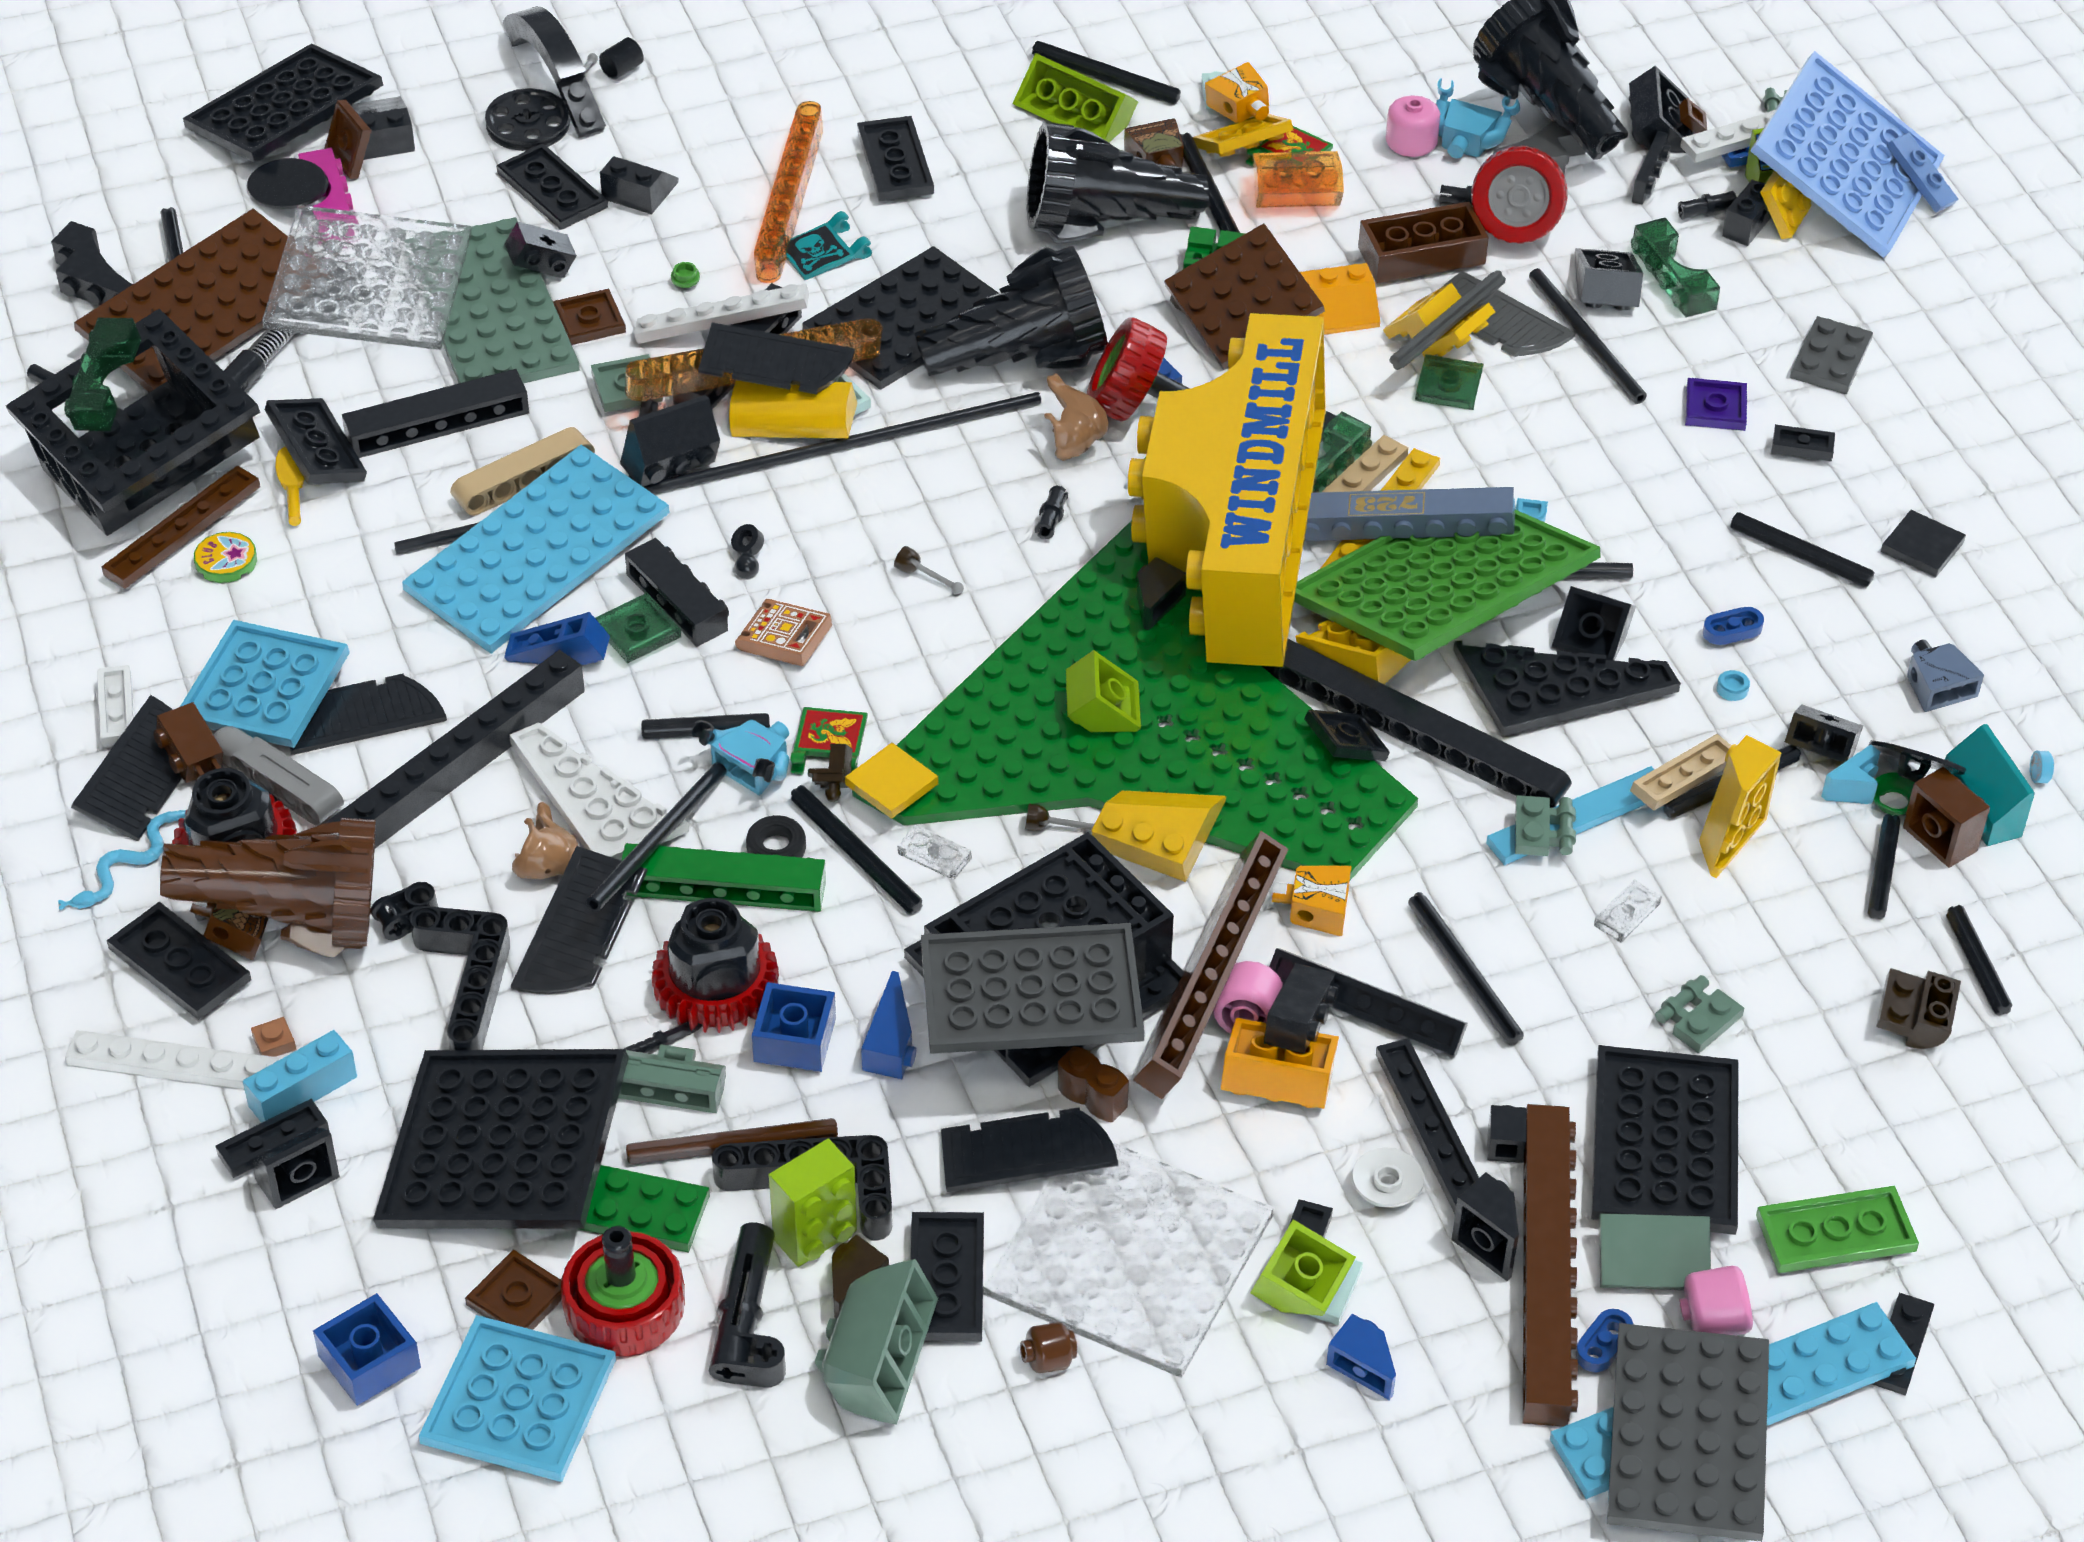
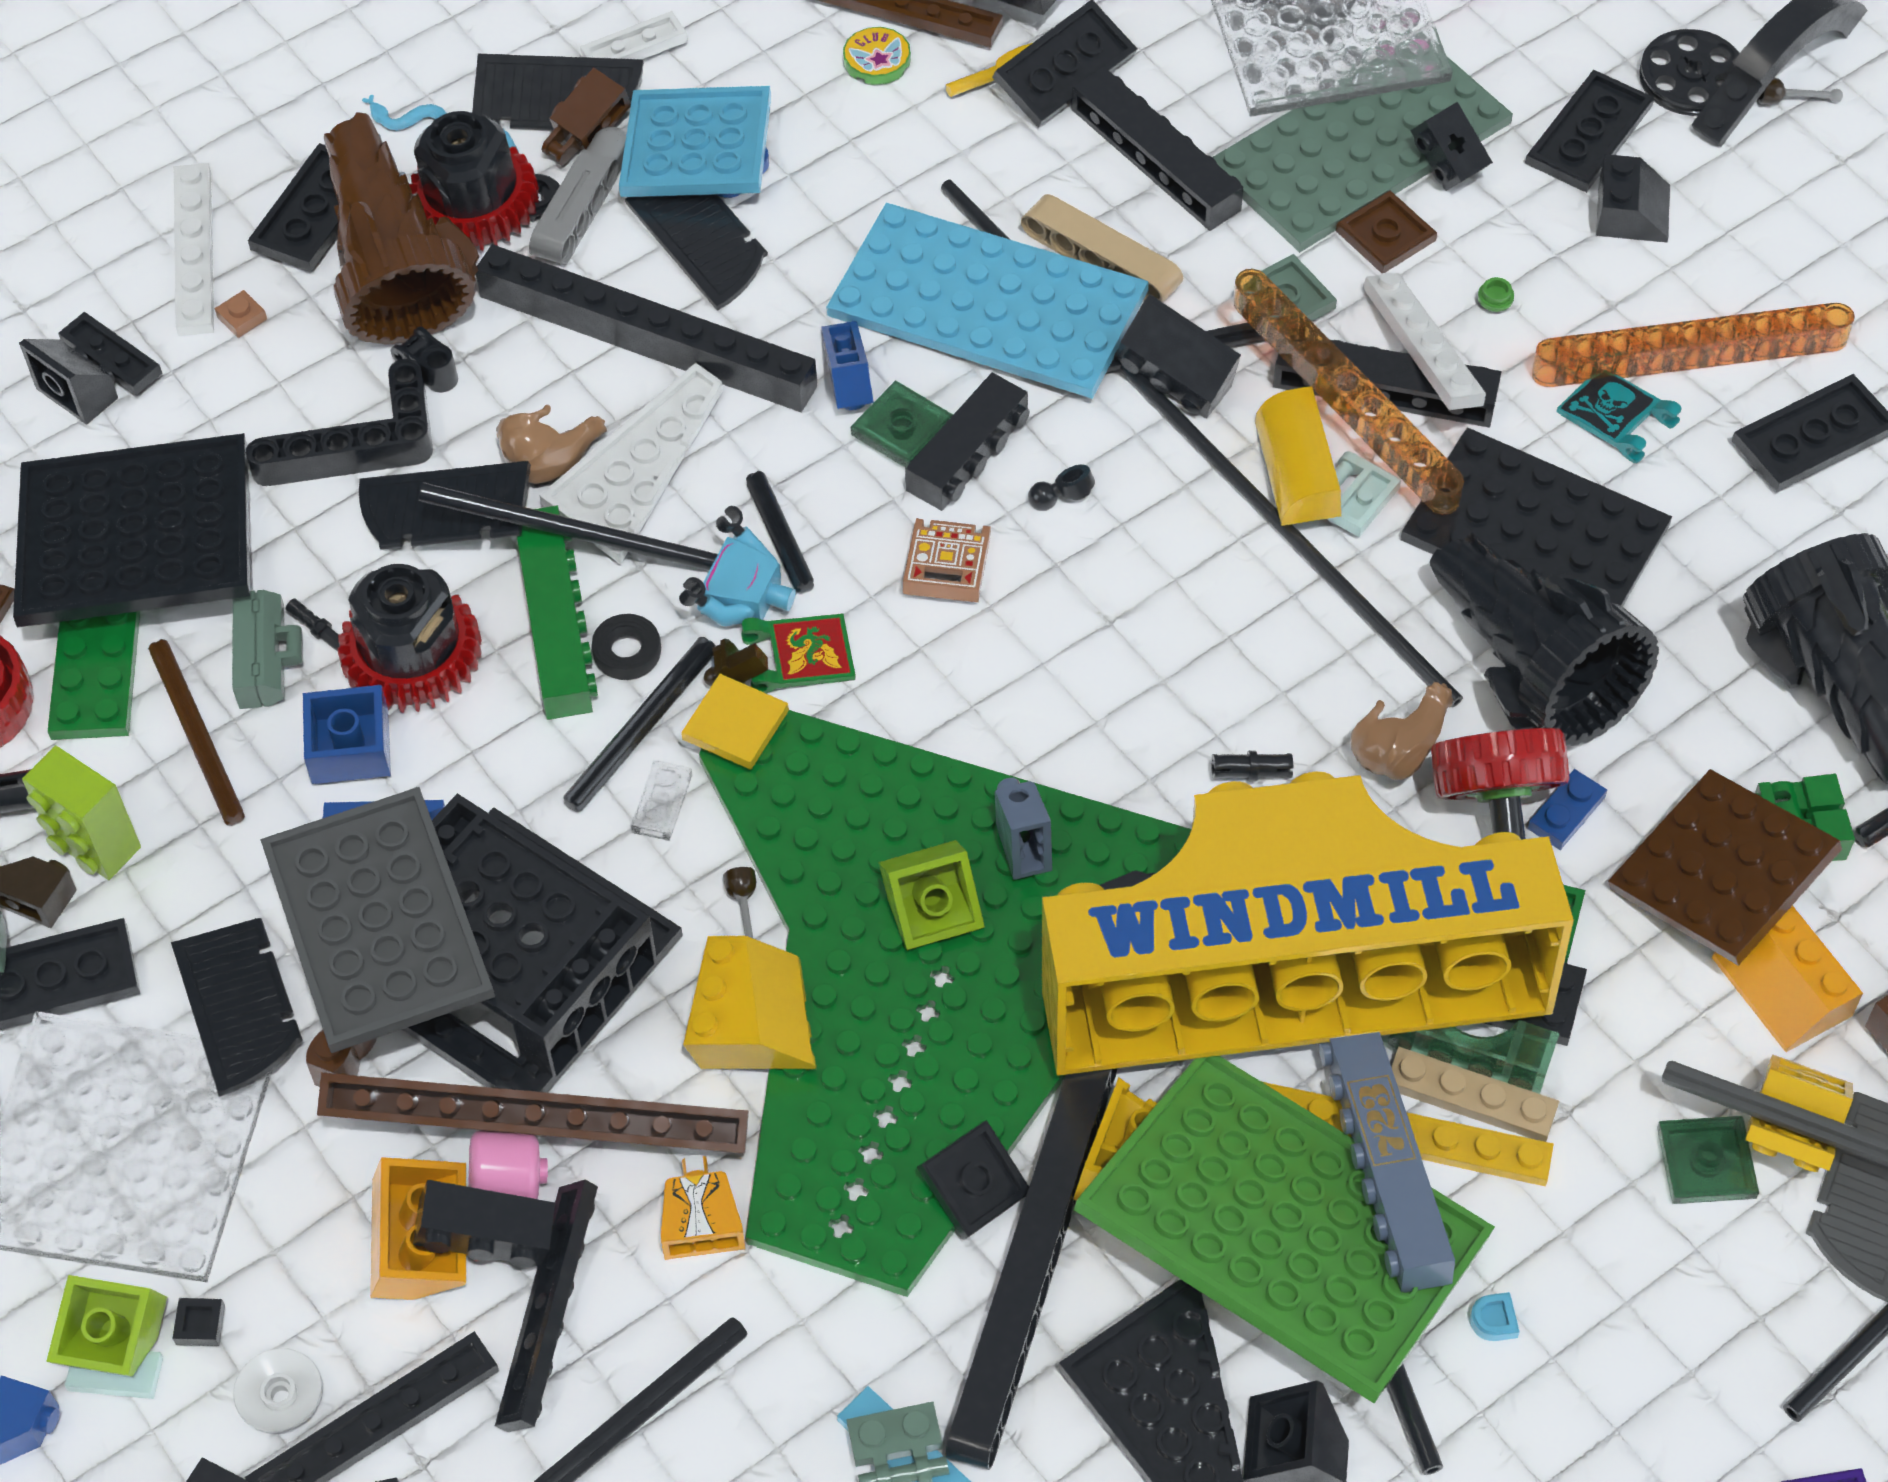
camera: 75 degrees right, 10 degrees up
medium azure brick [243,1030,357,1123] -> none
black piece [599,37,644,79] -> none
black piece [698,322,855,395] -> none
black beam [712,1135,893,1241] -> none
hinge [894,545,964,594] -> none
none -> sand blue torso [995,778,1052,880]

